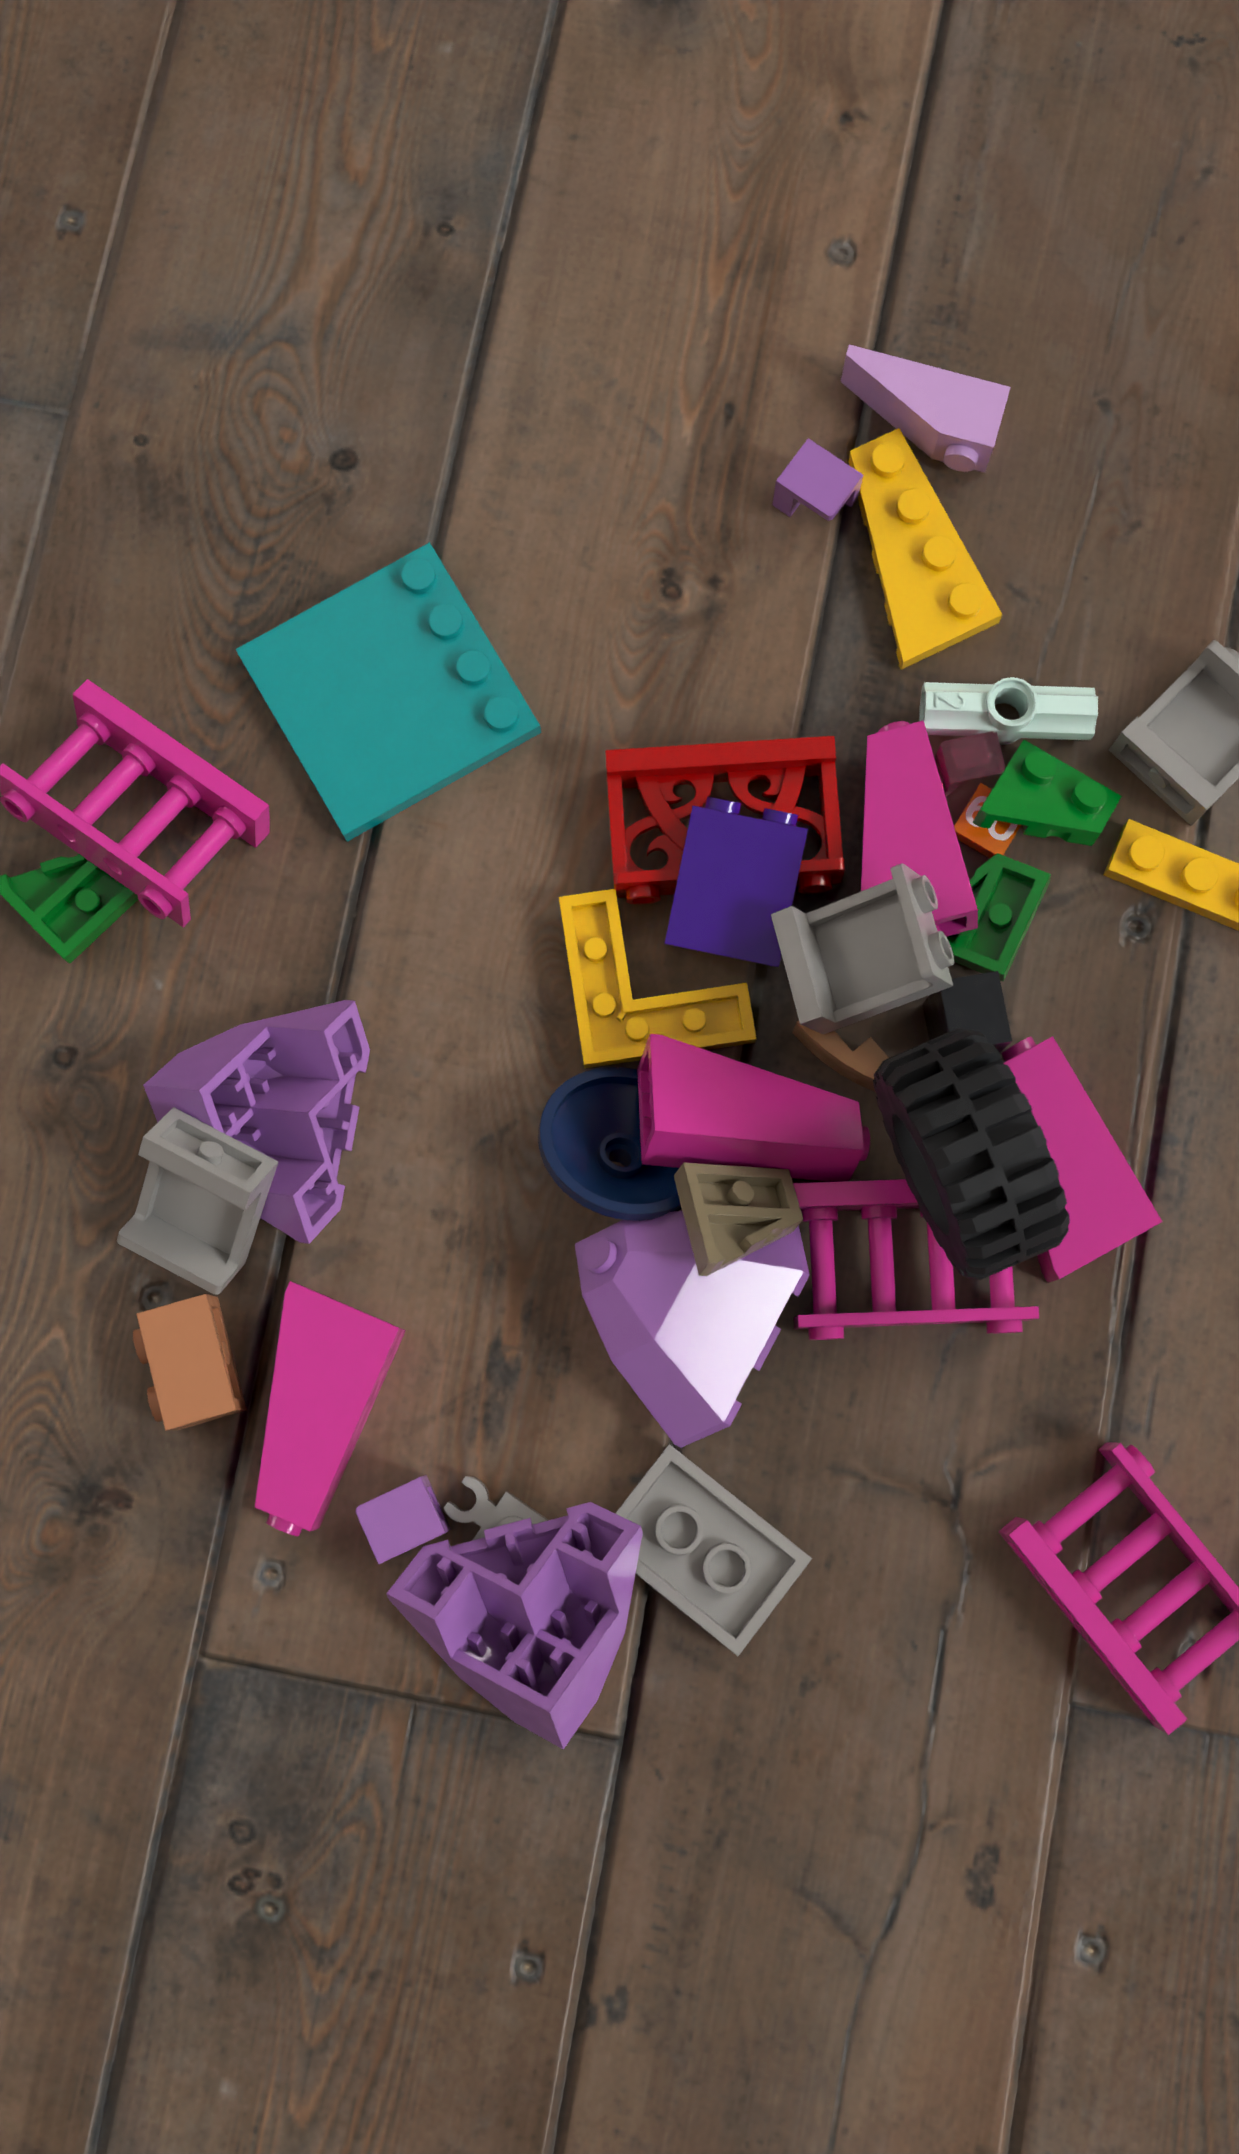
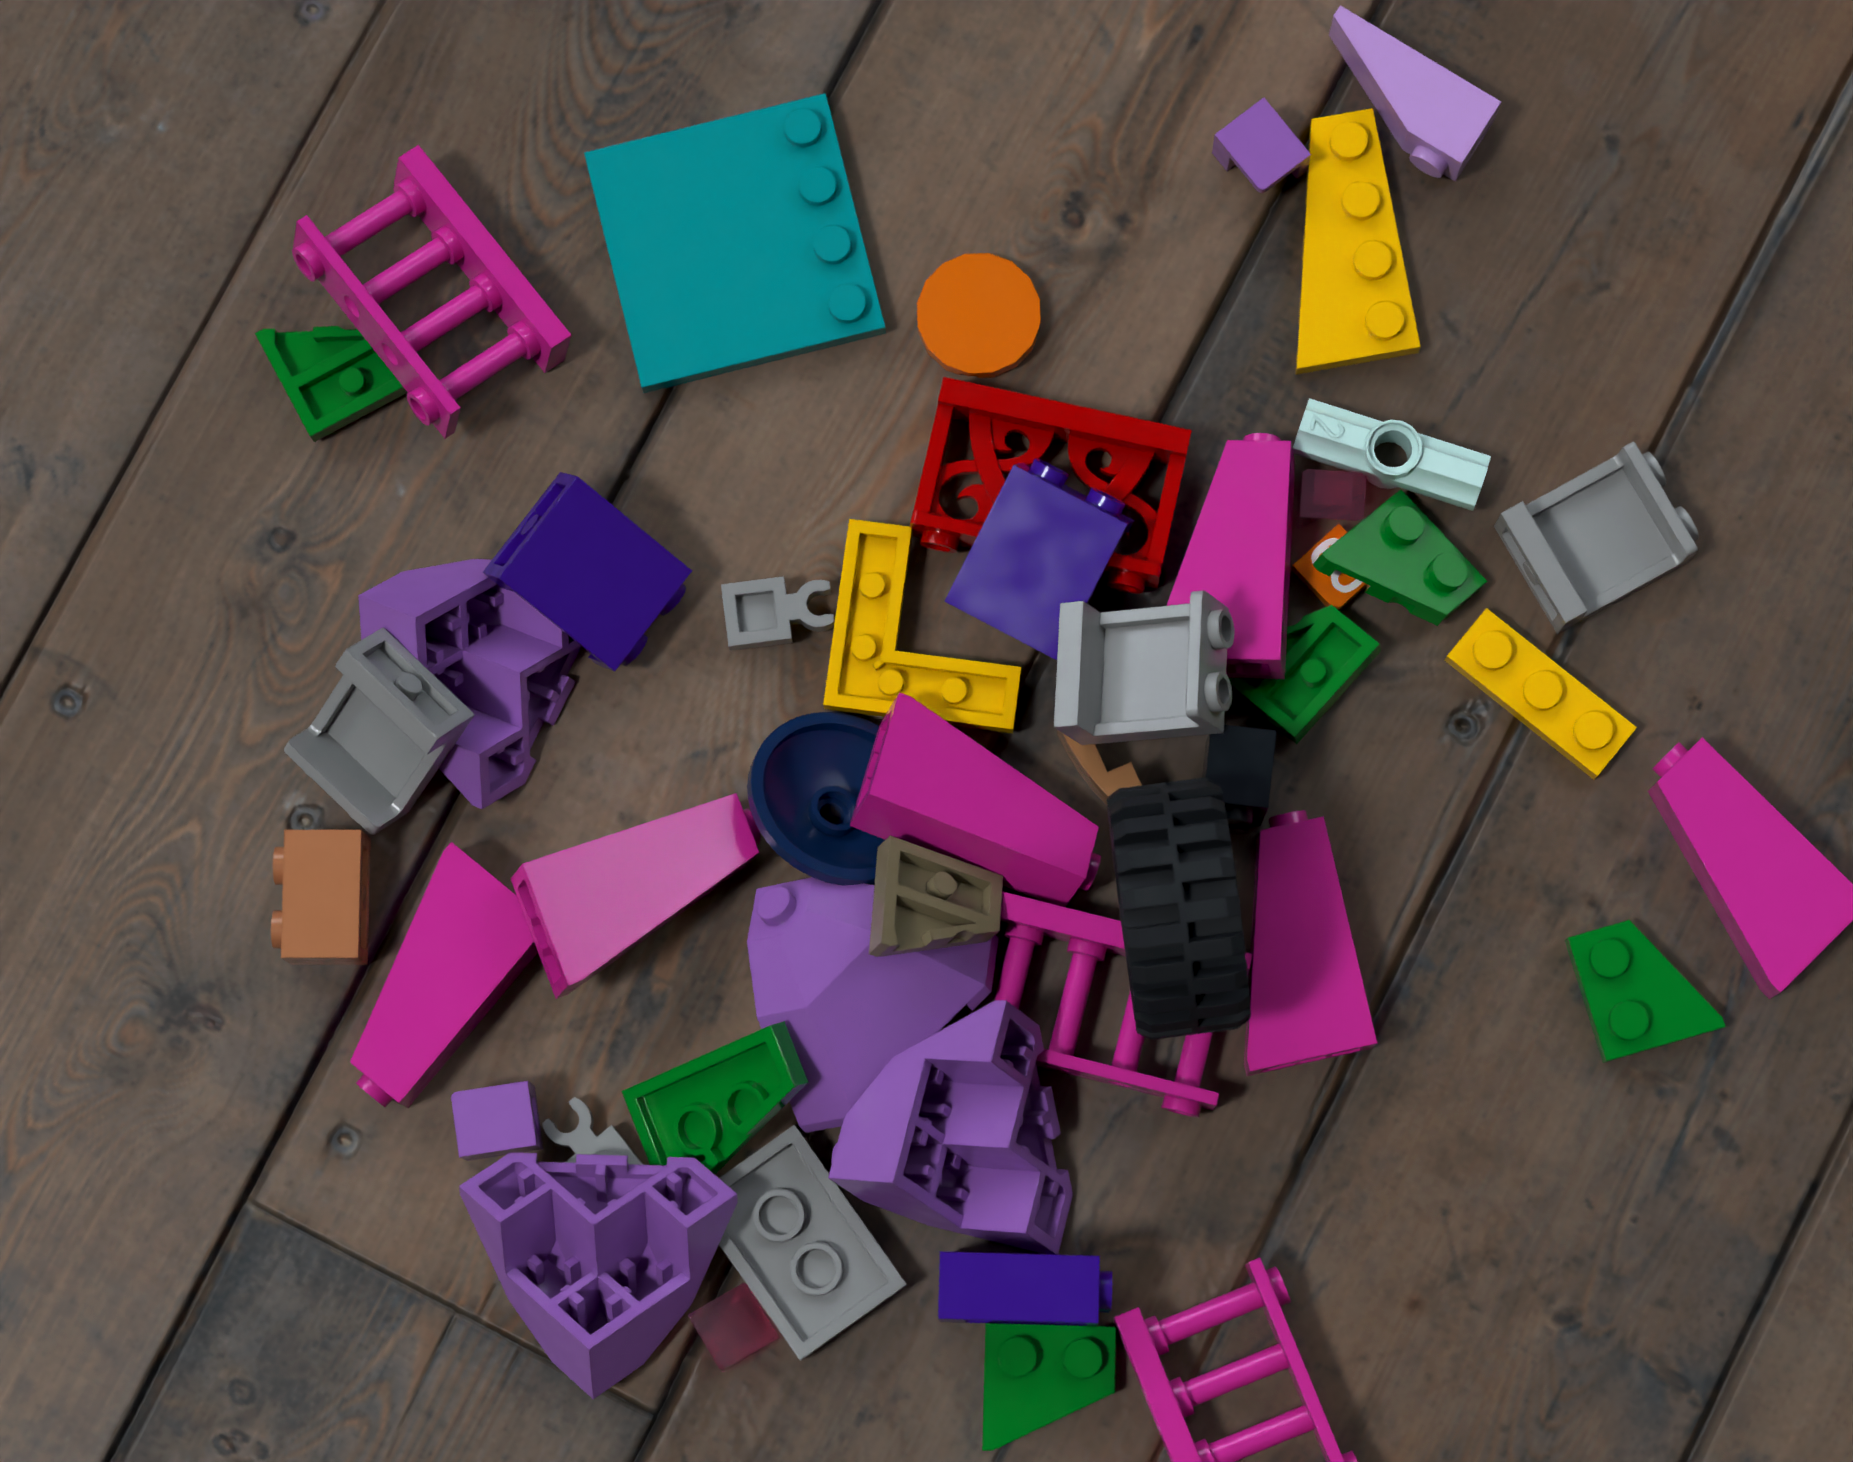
camera: 20 degrees right, 0 degrees up
none -> dark purple panel [483,472,692,671]
none -> dark pink slope [511,793,760,999]
none -> green wing [622,1021,808,1175]
none -> clear pink slope [688,1282,780,1372]
none -> light grey plate [721,576,835,651]
none -> medium lavender brick [828,1000,1073,1255]
none -> orange tile [917,253,1041,378]
none -> dark purple window [938,1251,1112,1326]
none -> green wing [982,1323,1116,1451]

